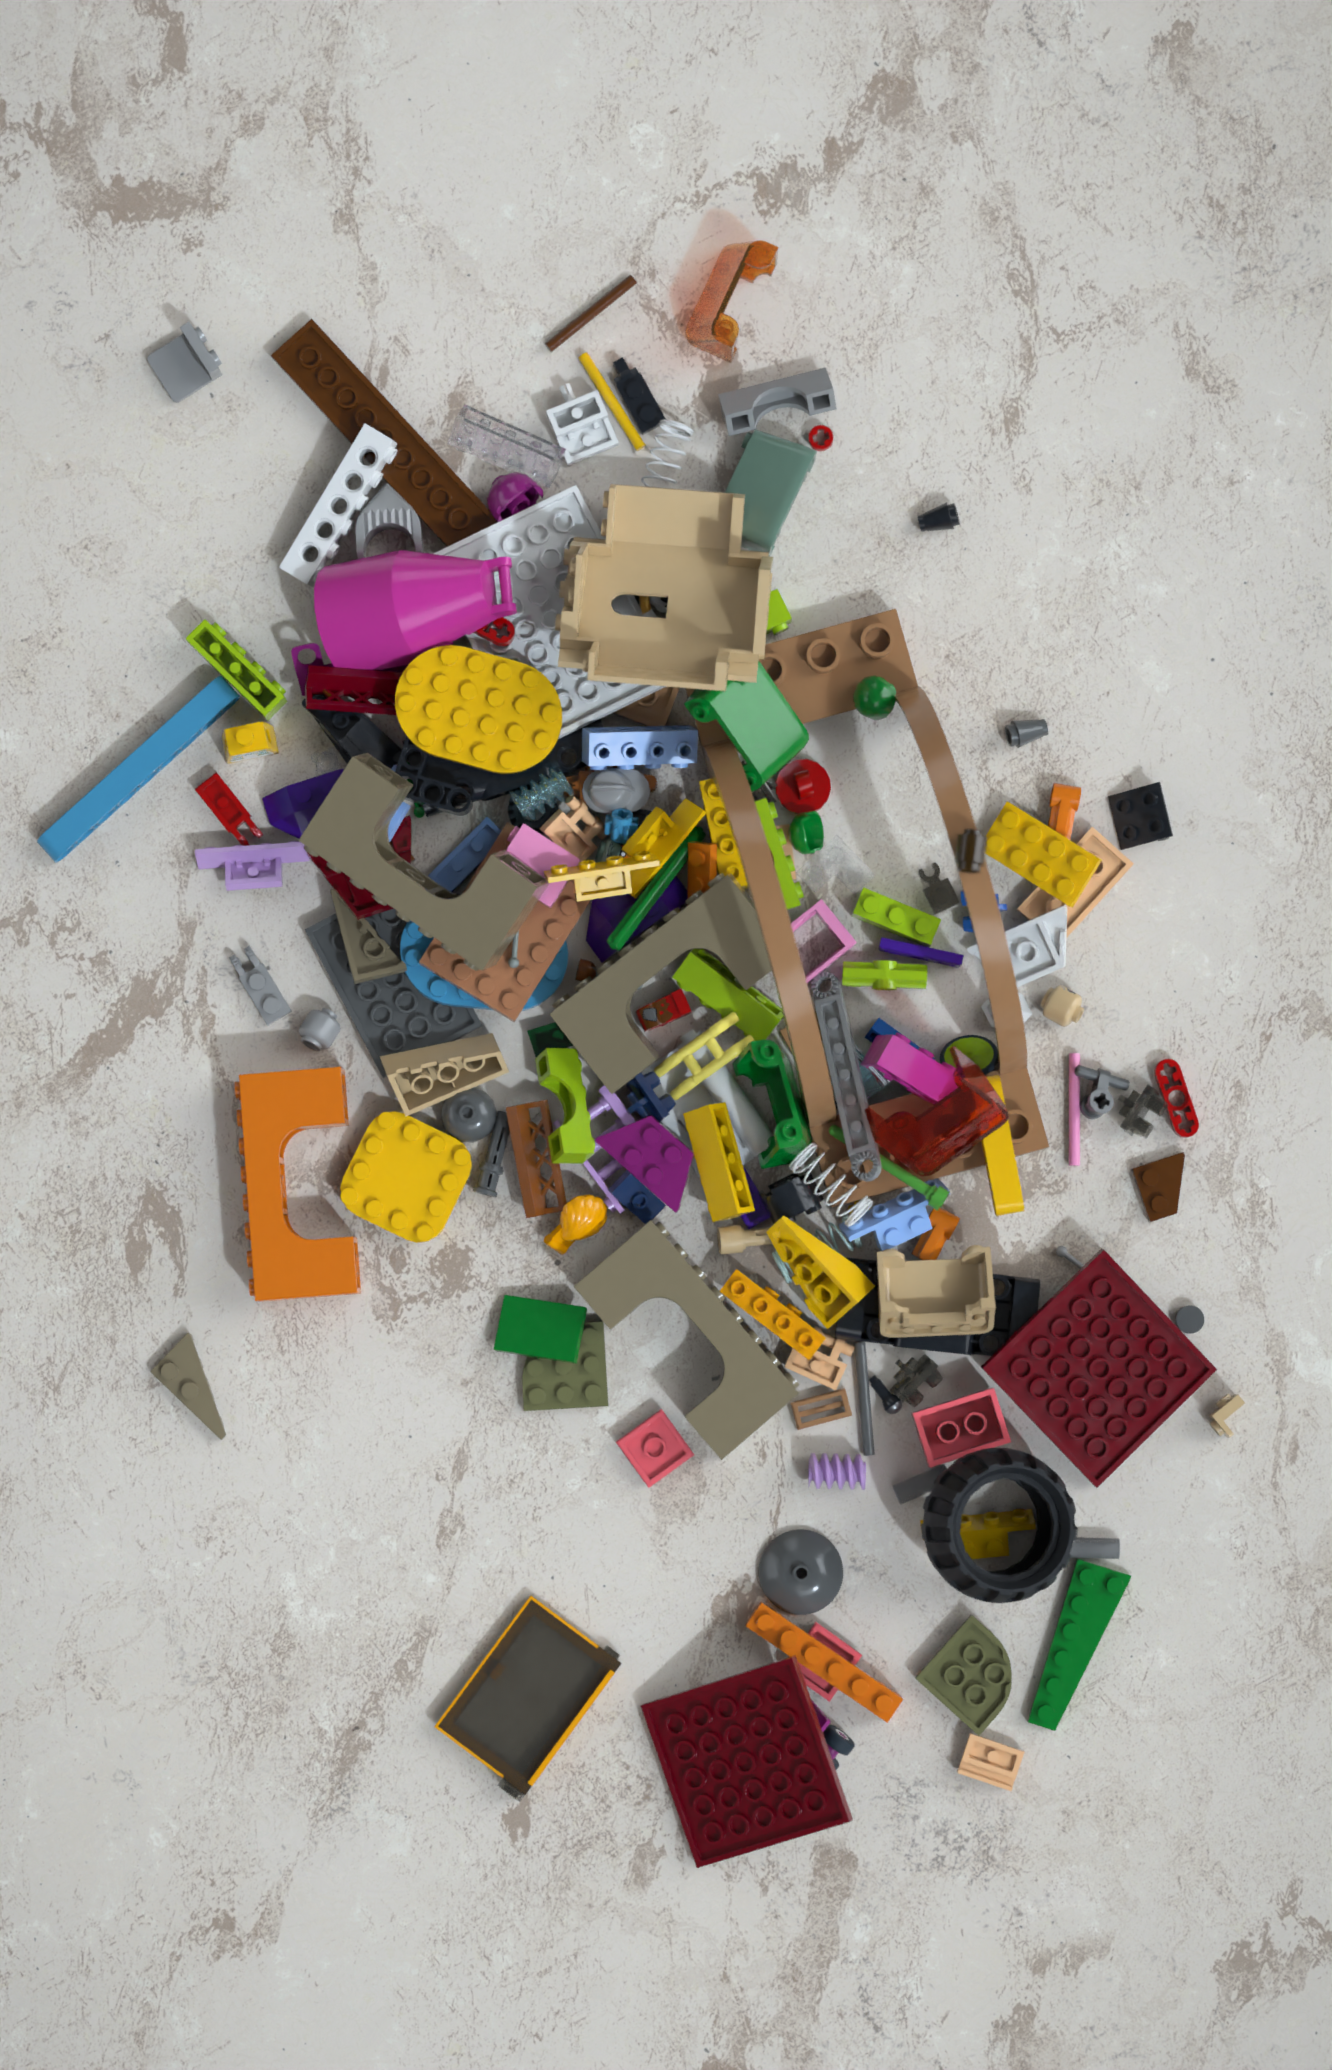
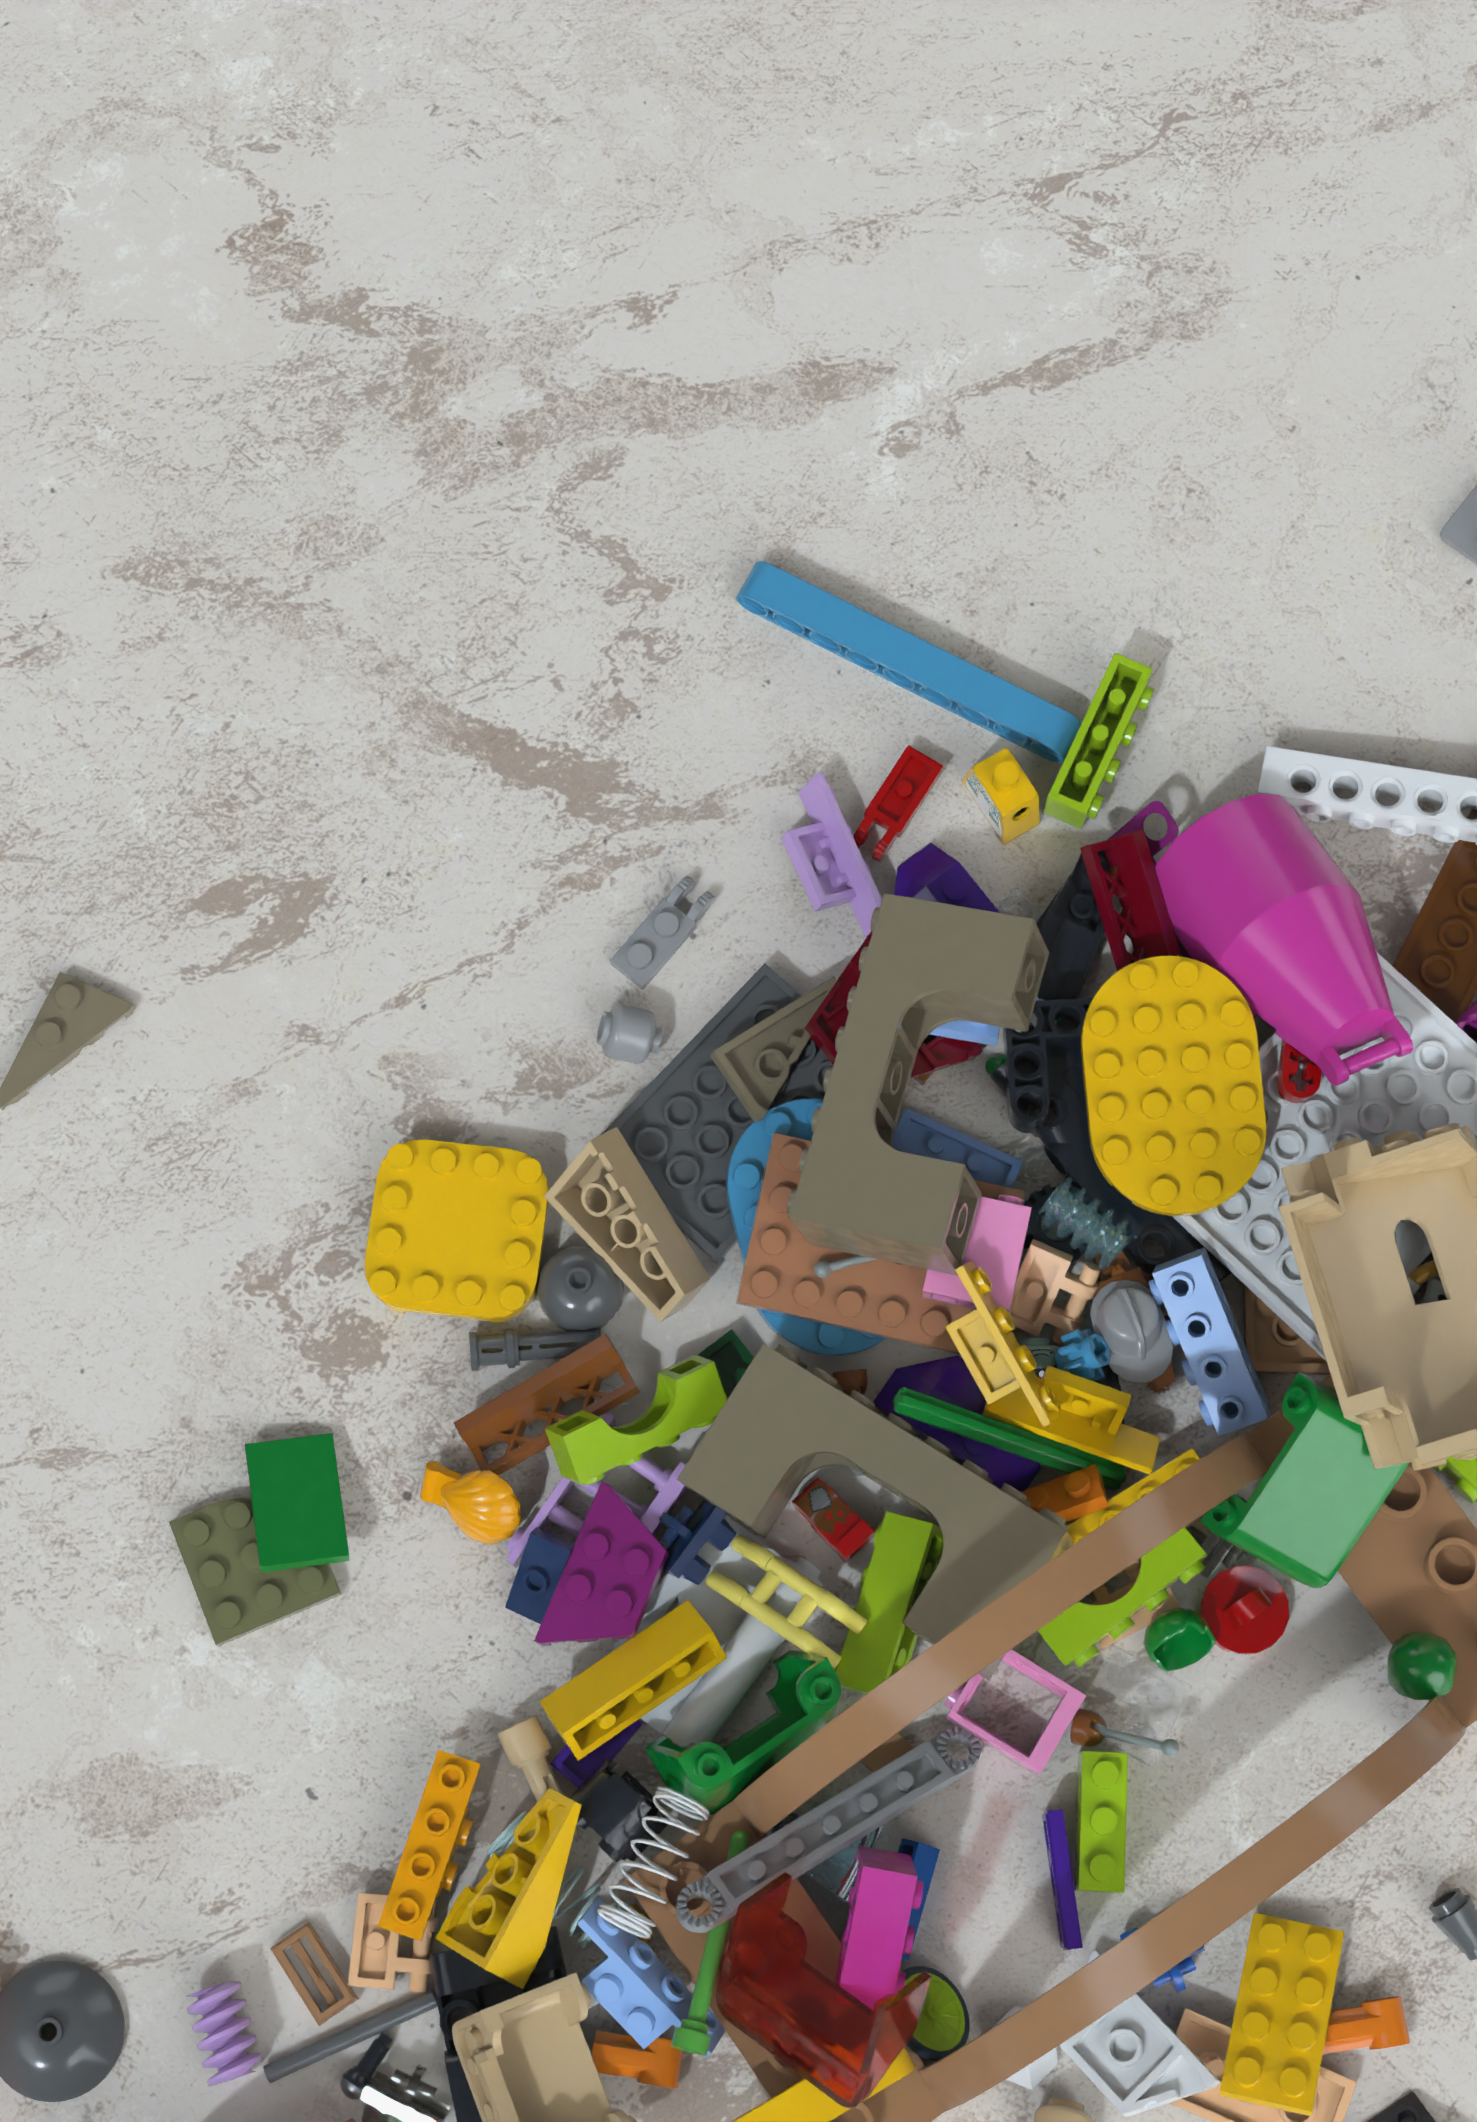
camera: 70 degrees right, 10 degrees down
orange arch [235,1067,361,1302] -> none
light grey animal [355,483,424,559] -> none
dark tan arch [573,1220,799,1460] -> none
coral plate [616,1409,694,1488] -> none
lime piece [842,960,927,990] -> none
clear smoke plate [918,862,960,916] -> none
dark brown brick [955,829,987,874] -> none
none -> hinge [1070,1708,1179,1757]

